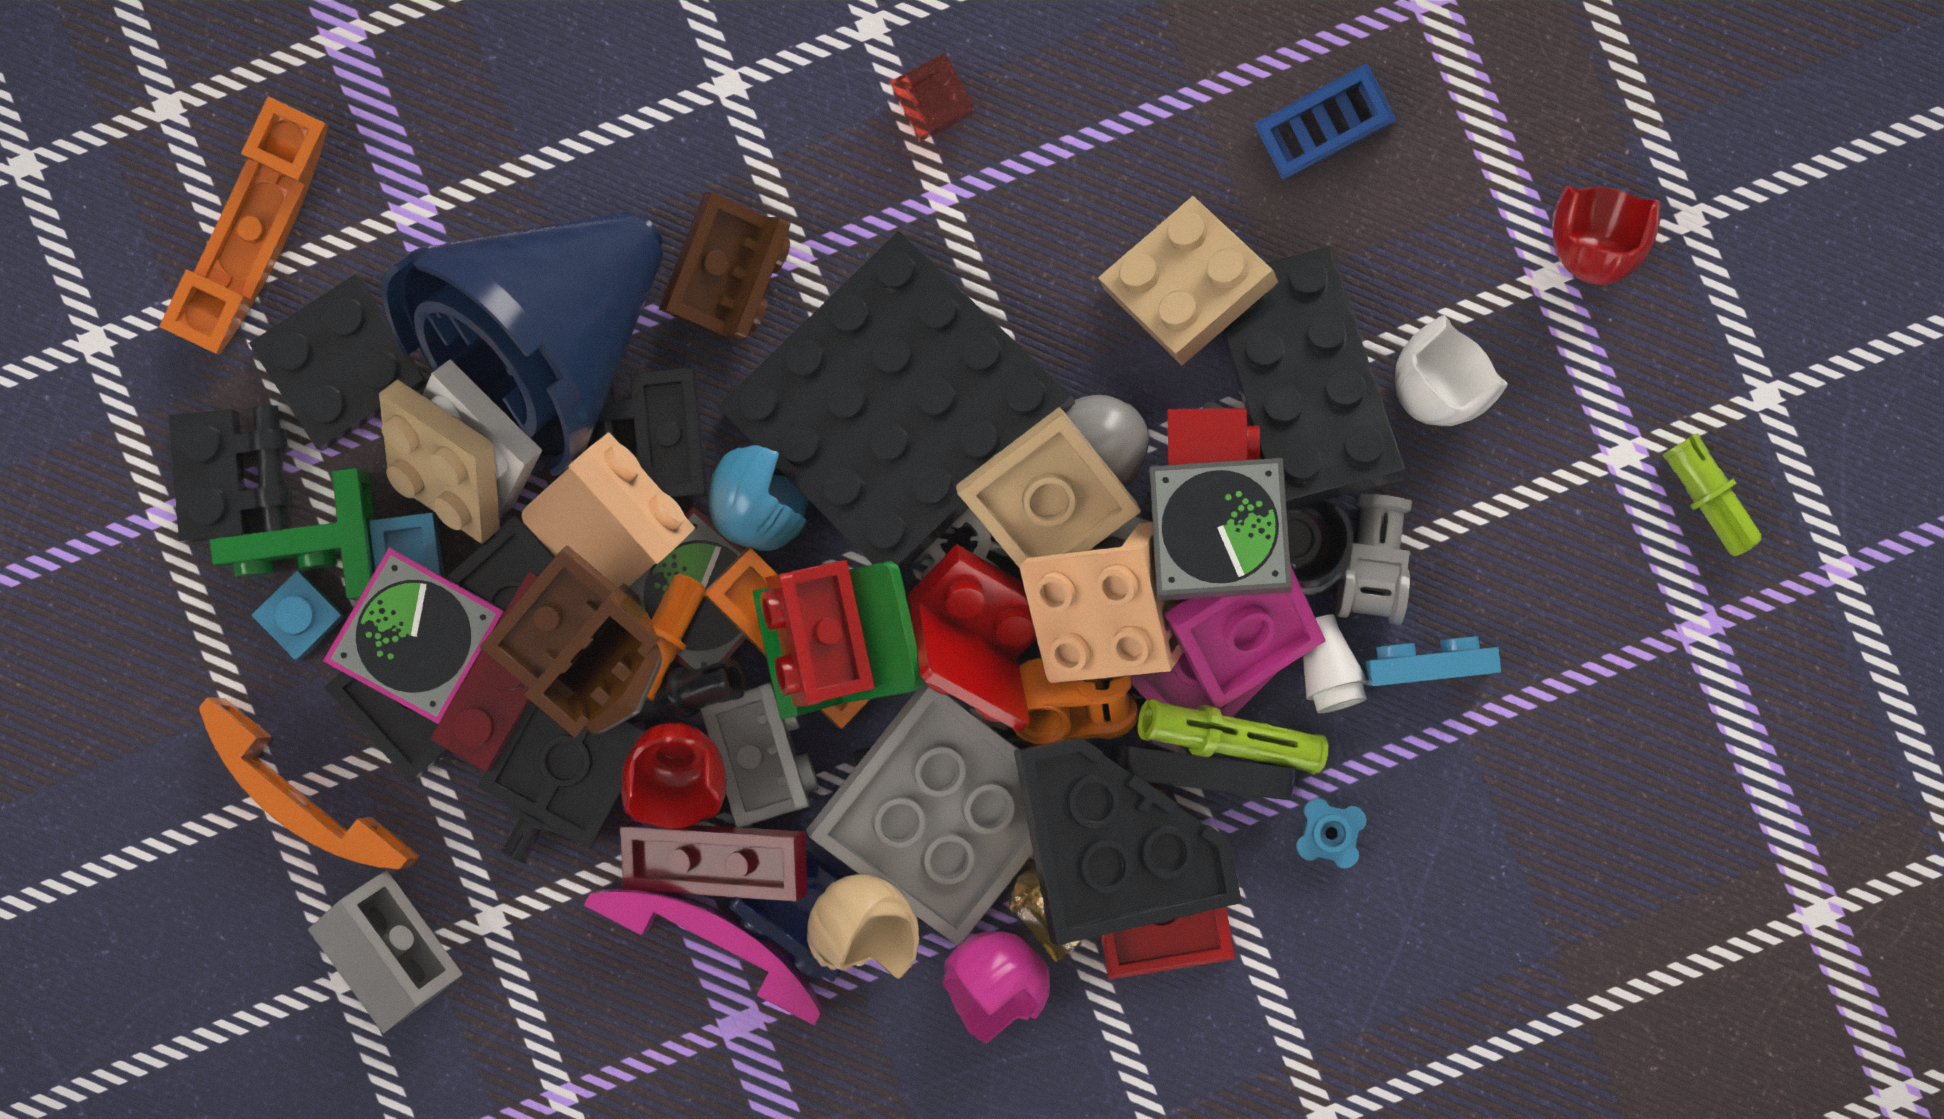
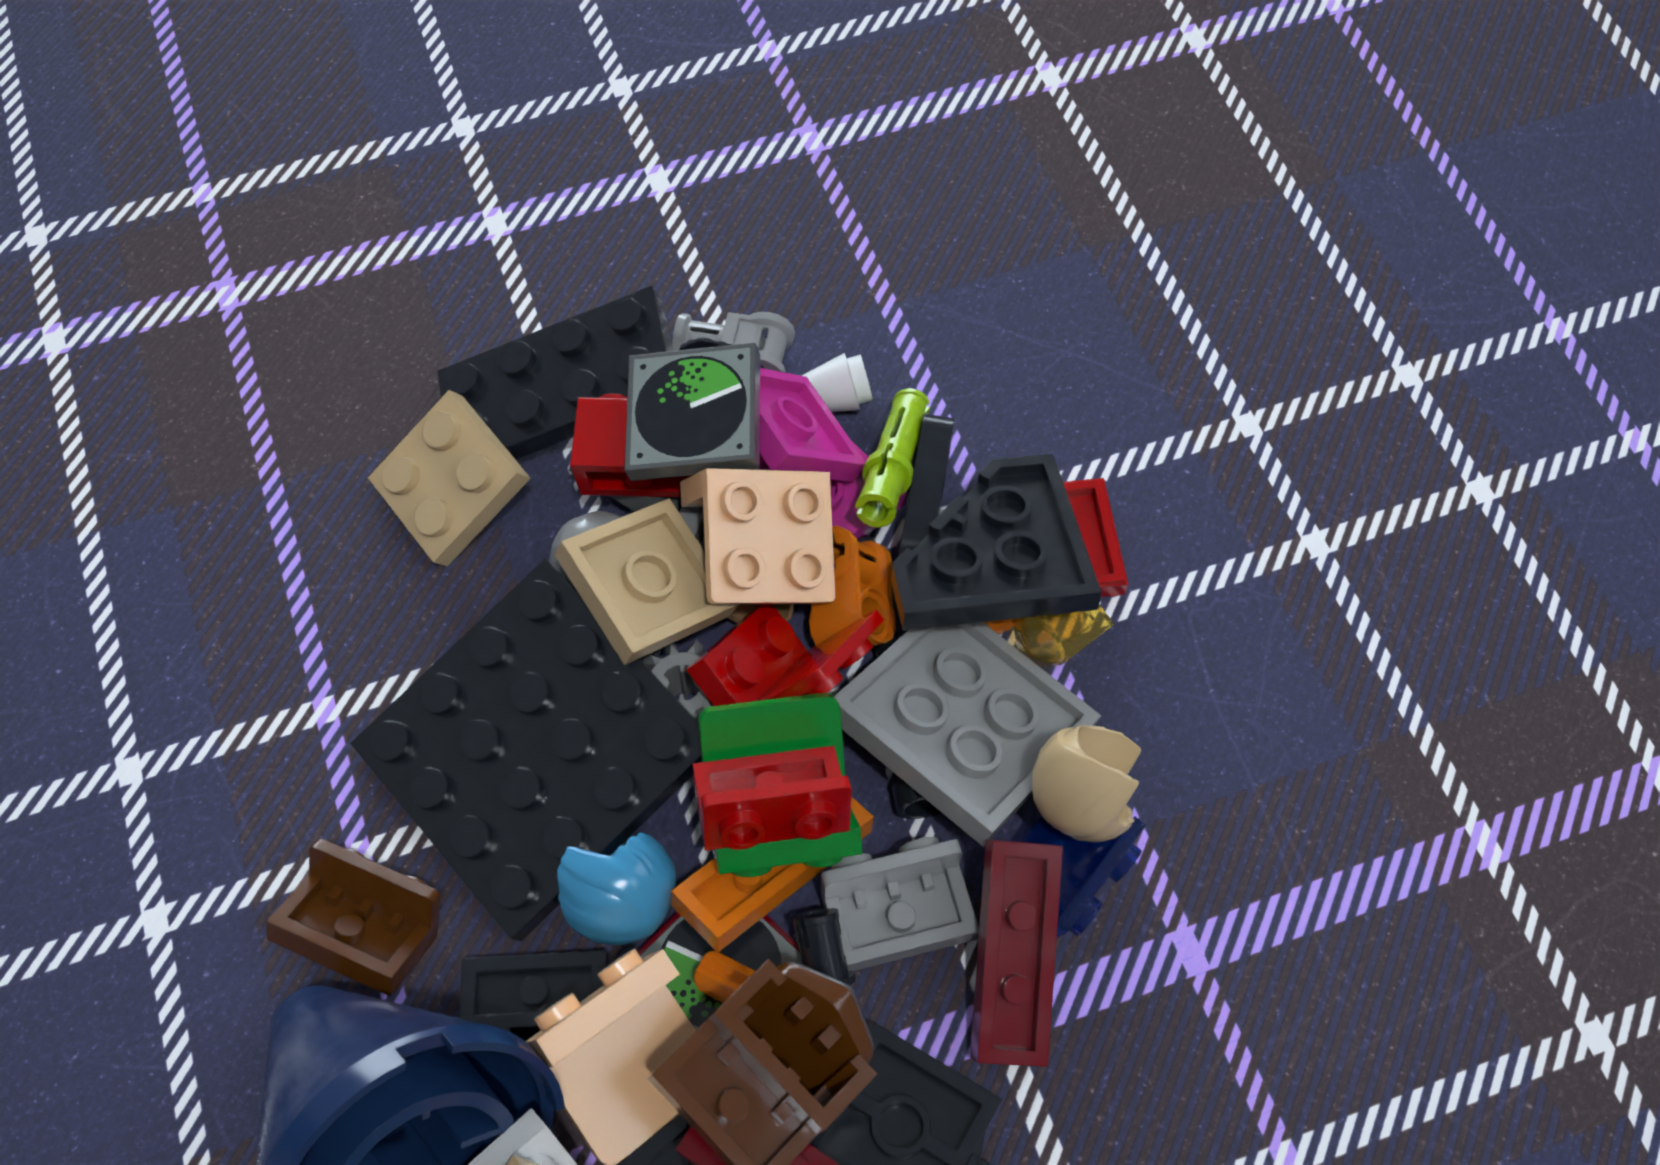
camera: 90 degrees left, 25 degrees down
dark pink slope [584,888,824,1025] -> none
red hair [621,722,727,829] -> none
clear red plate [889,53,975,142] -> none
dark pink hair [942,931,1050,1044] -> none
blue slope [1254,63,1398,180] -> none
dark azure plate [1296,798,1366,869] -> none
dark azure plate [1361,636,1501,687] -> none
white hair [1395,315,1508,426] -> none
red hair [1552,186,1661,285] -> none
lime axle [1662,433,1762,556] -> none

